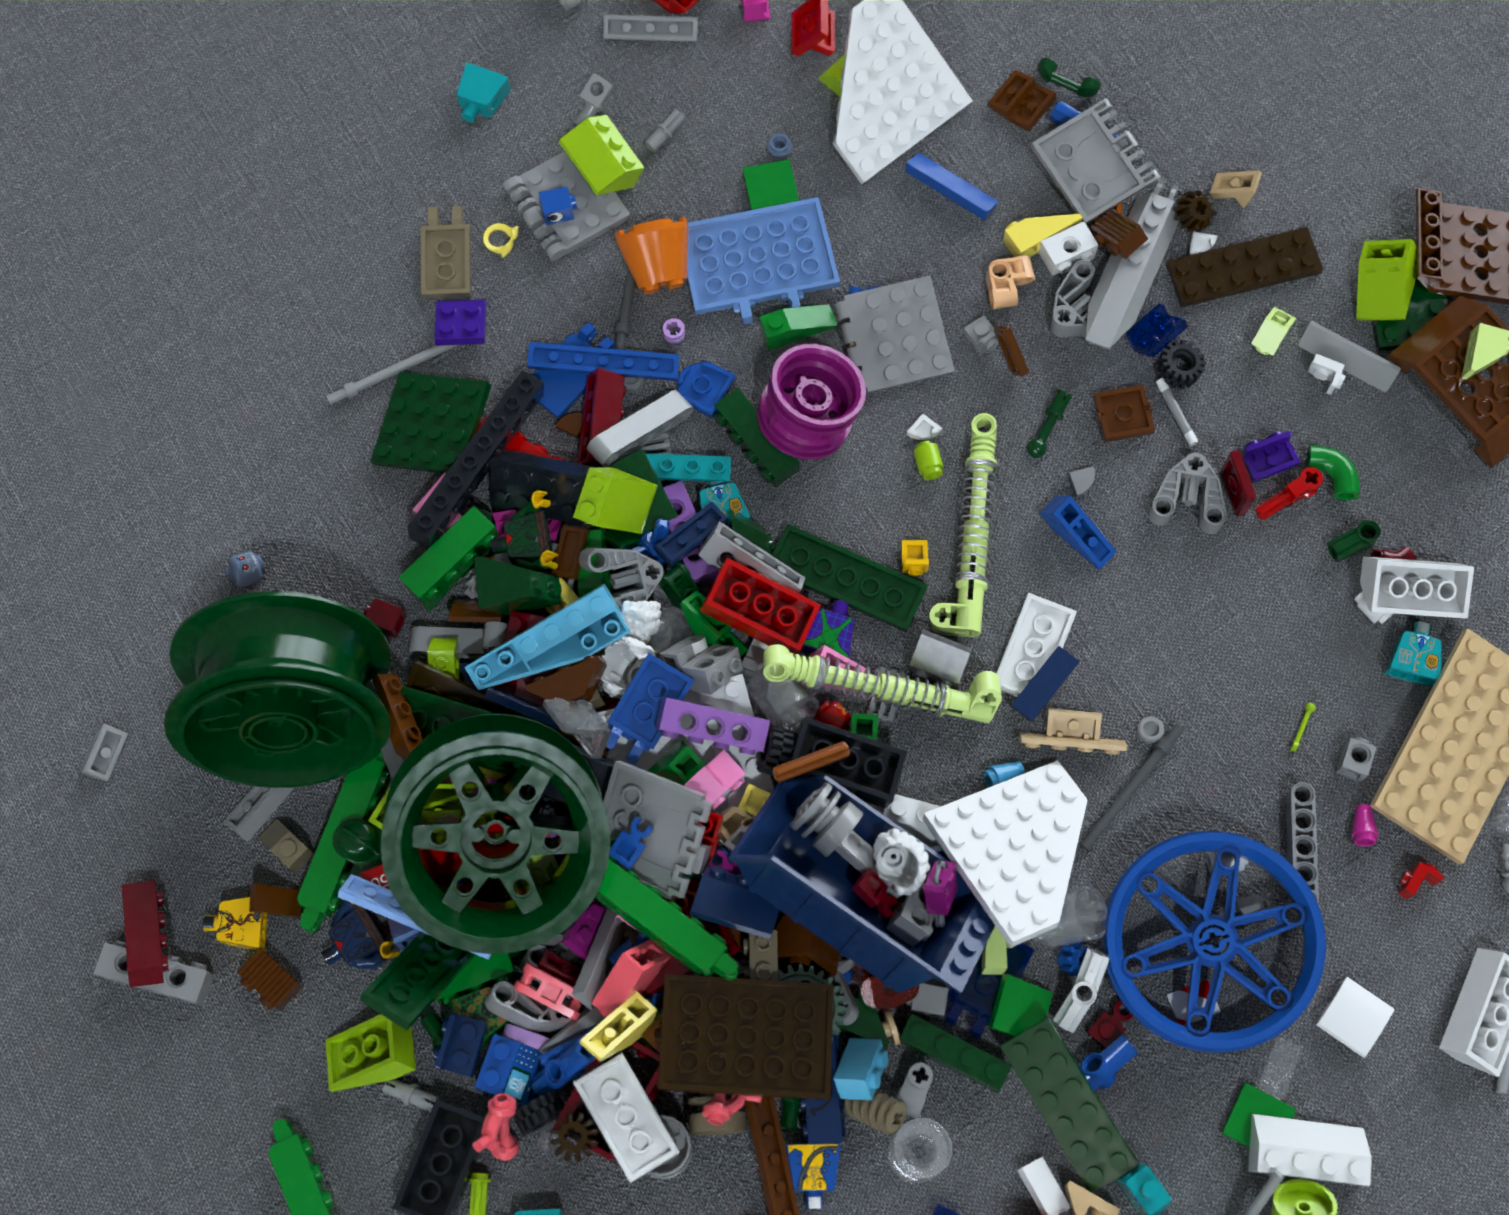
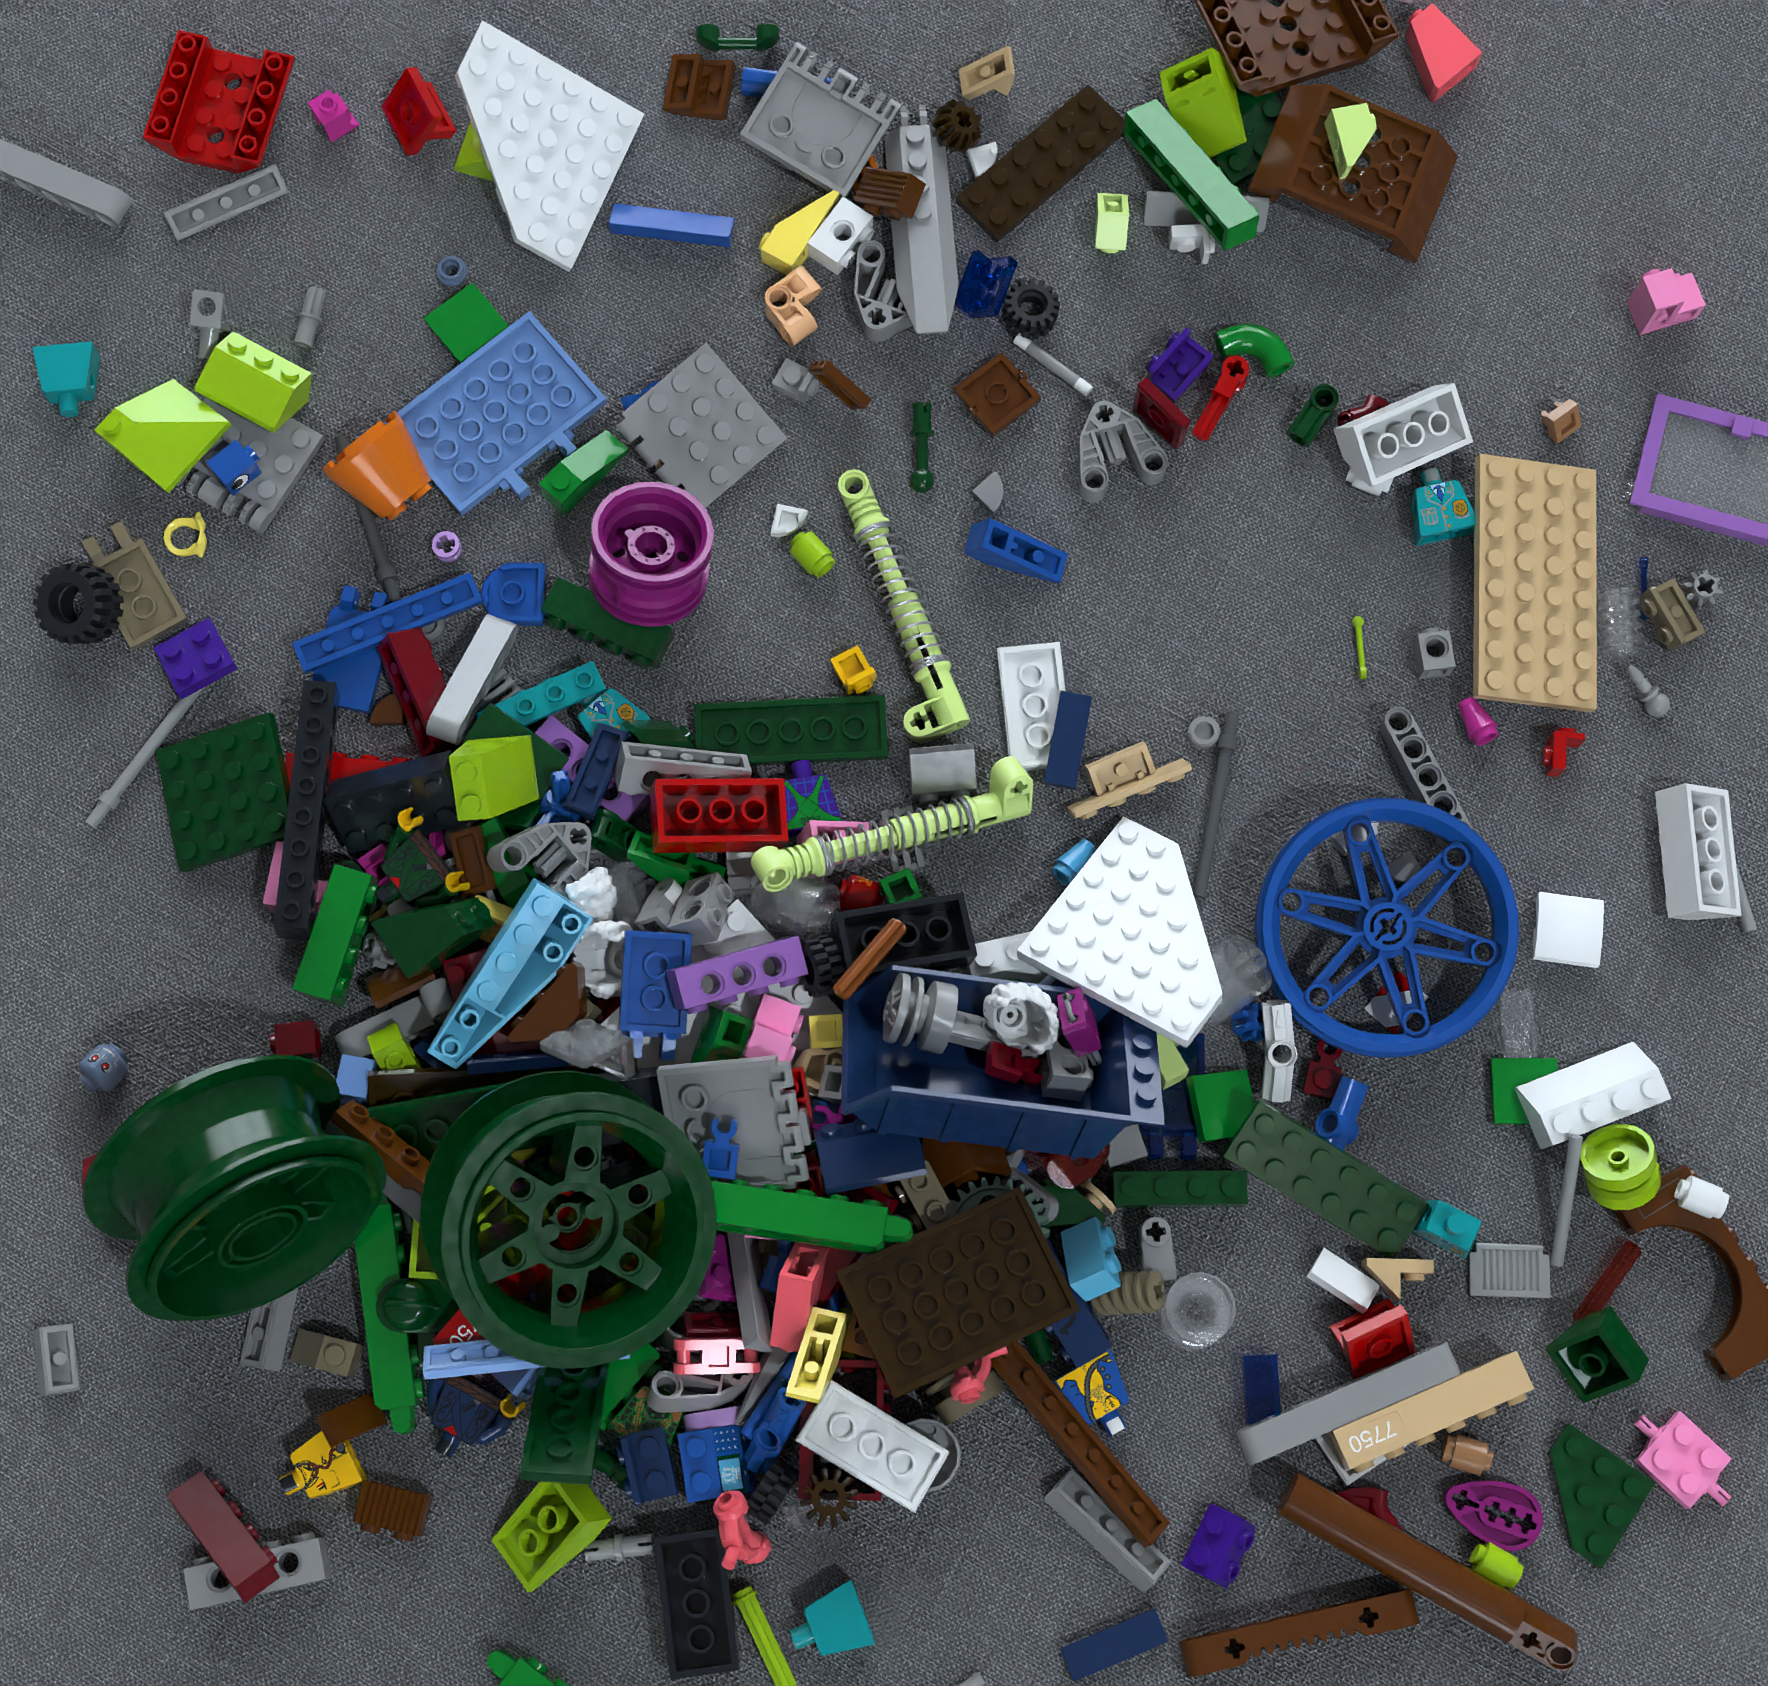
camera: 30 degrees left, 5 degrees up
none -> black tyre [33,564,124,644]
none -> lime slope [94,379,232,493]
none -> medium blue slope [336,1054,382,1105]
none -> brick [1123,99,1259,251]

